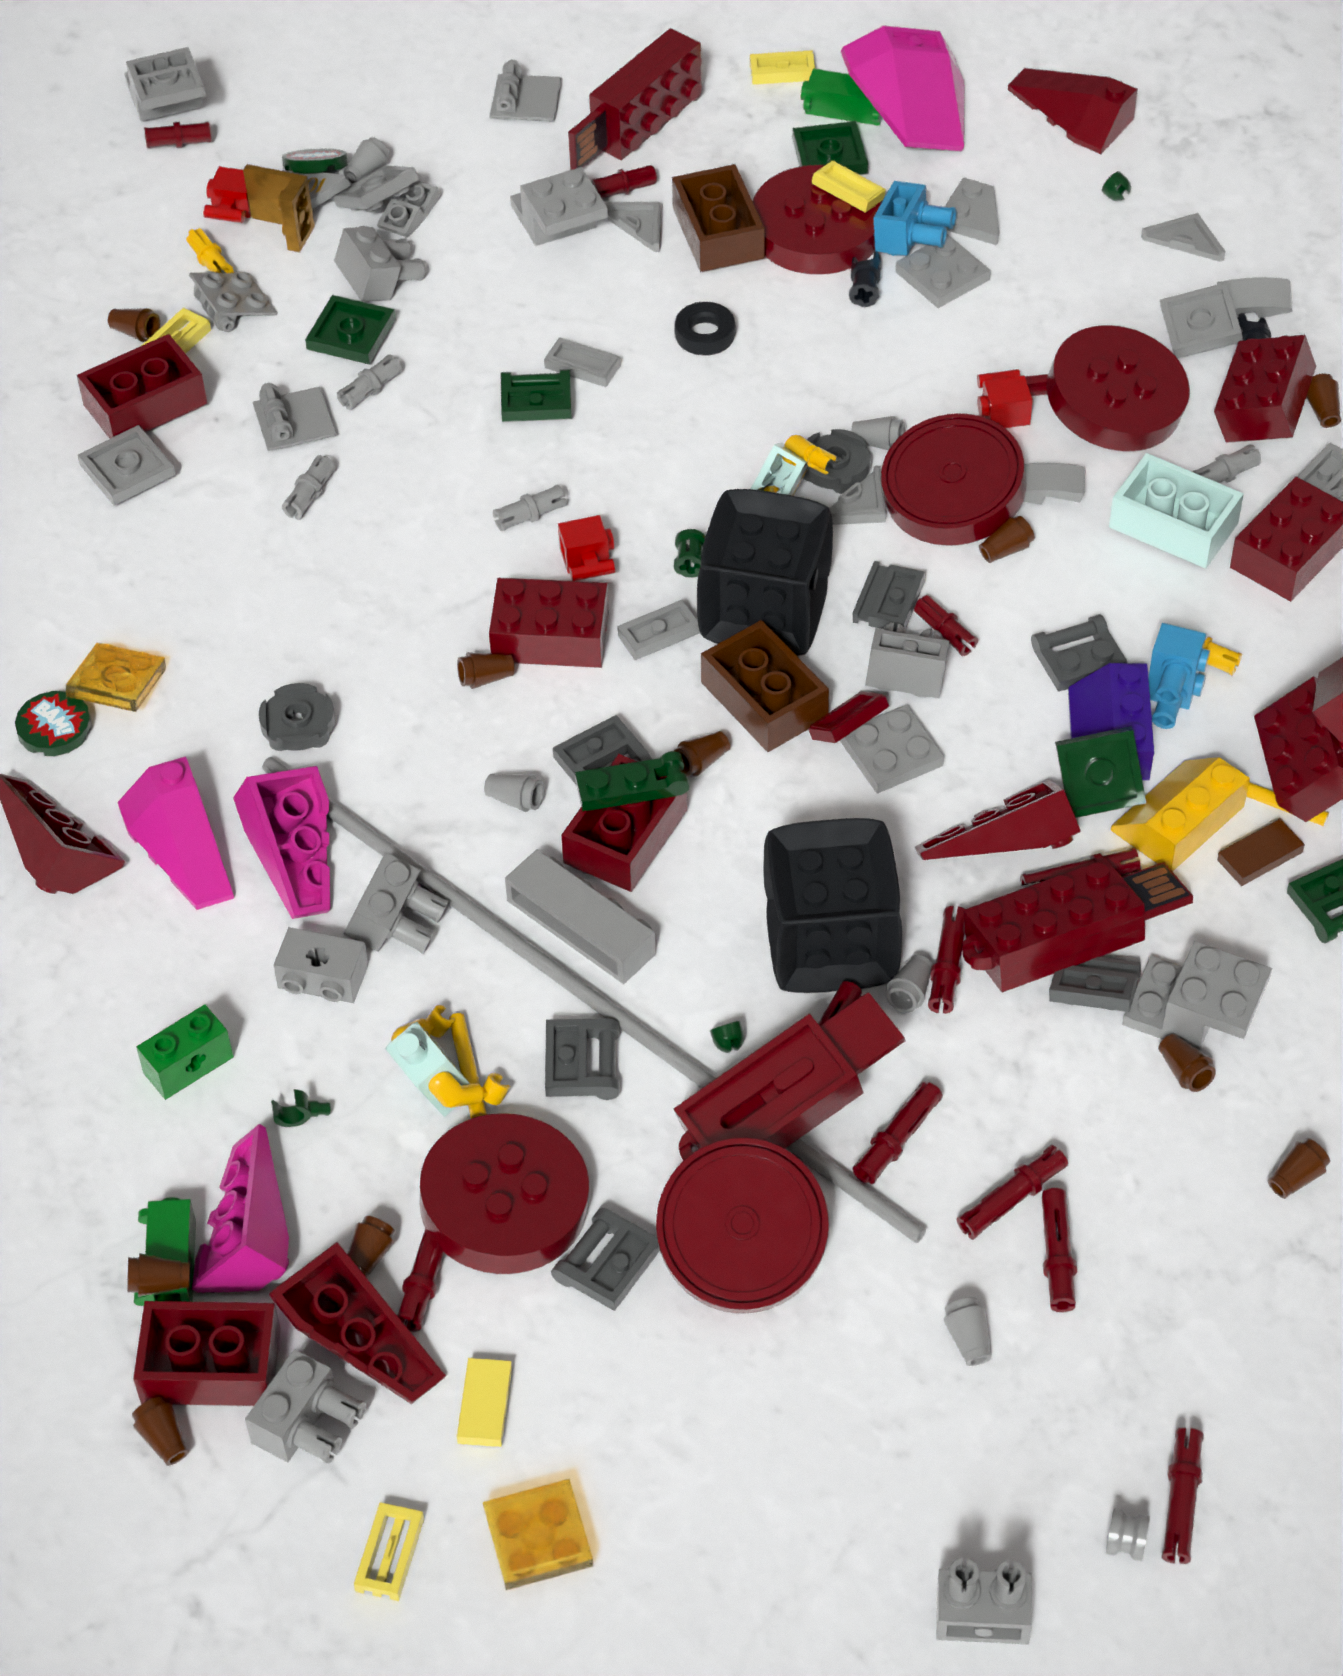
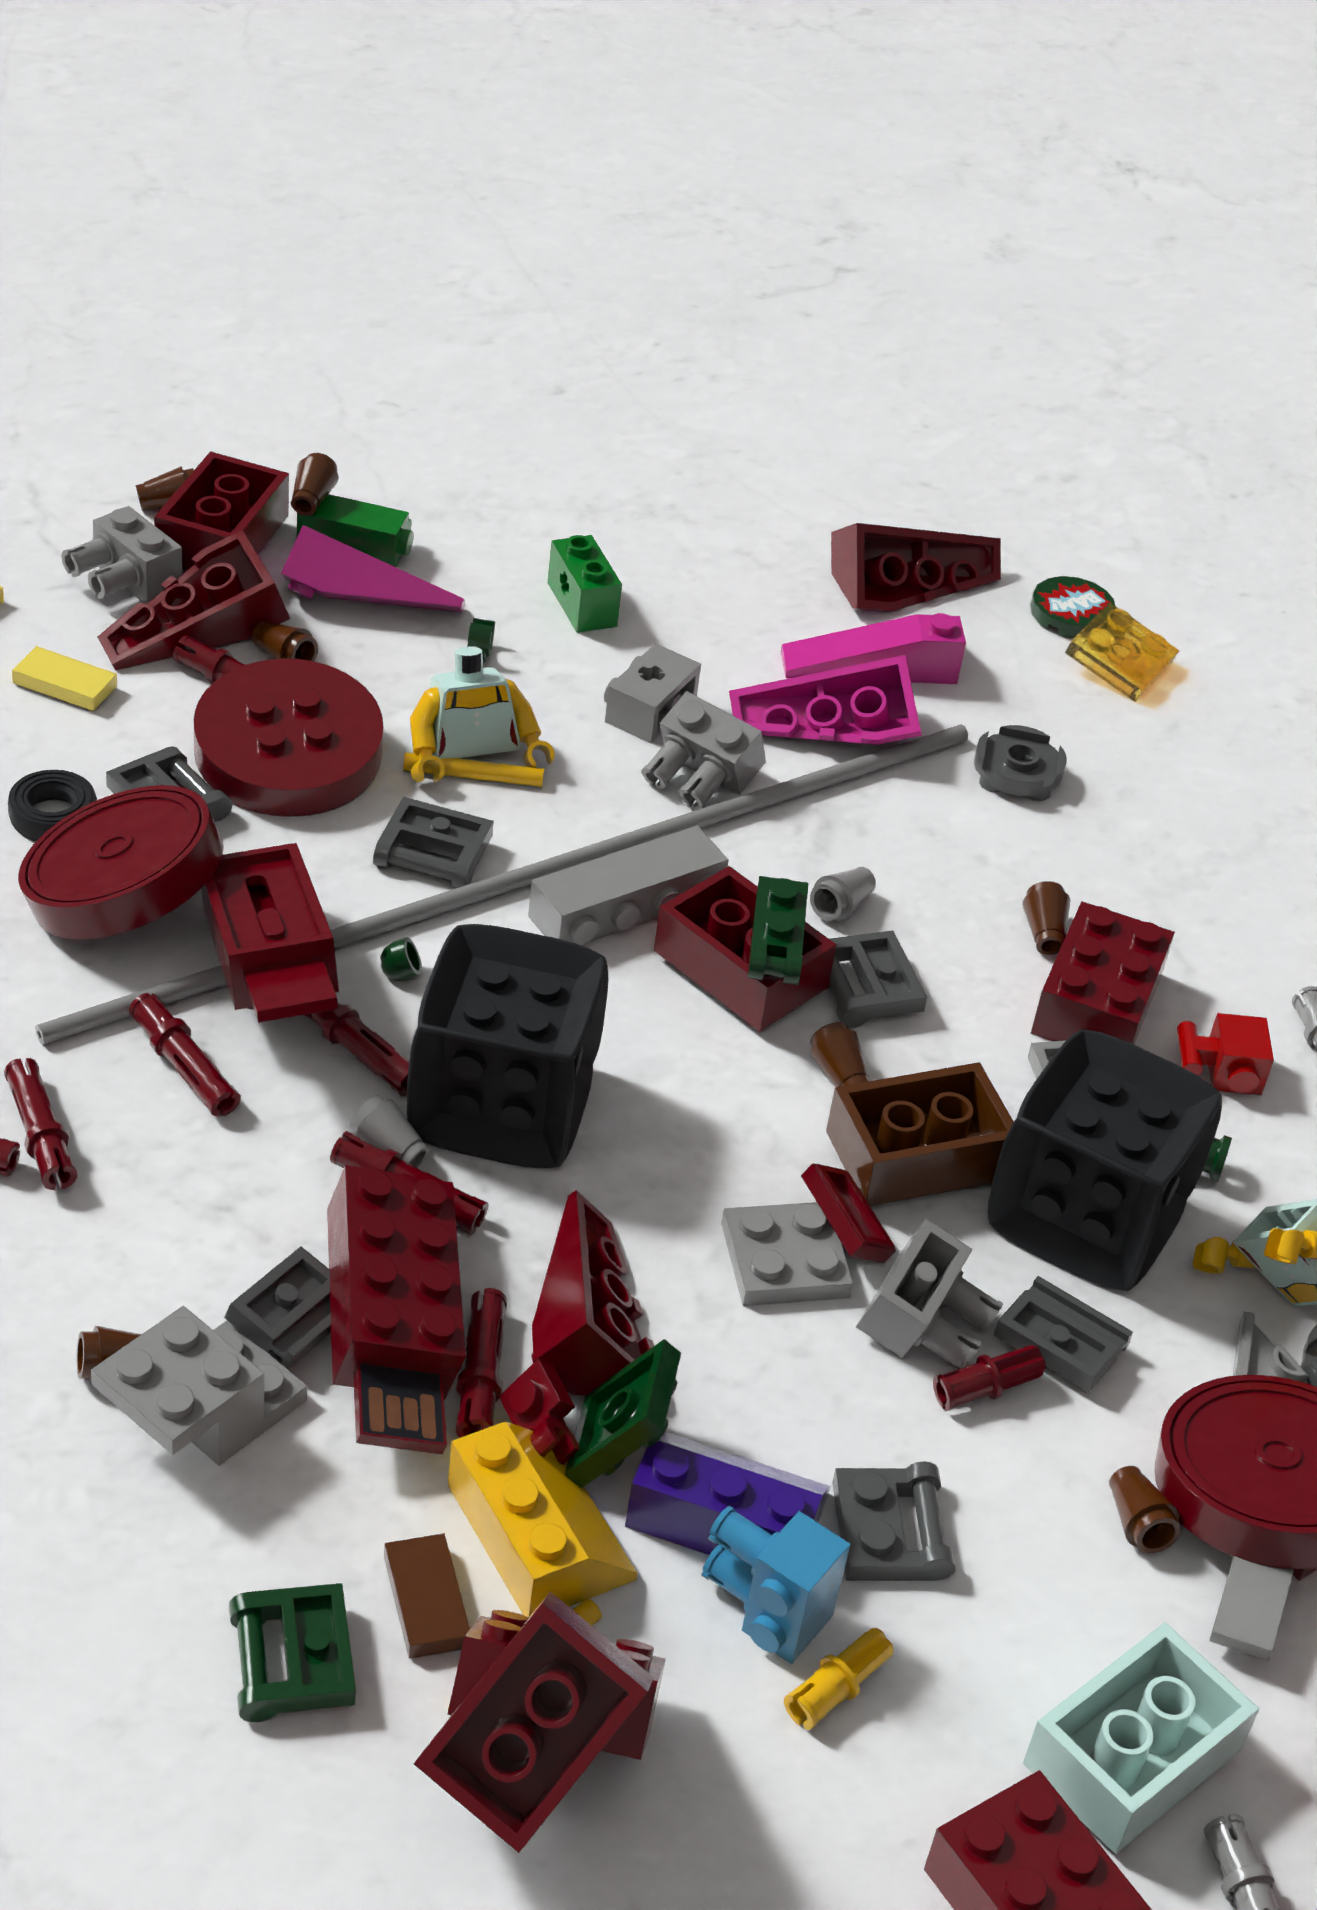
camera: 100 degrees right, 10 degrees down
none -> black tyre [8,770,97,841]
none -> dark red plate [499,1358,580,1465]

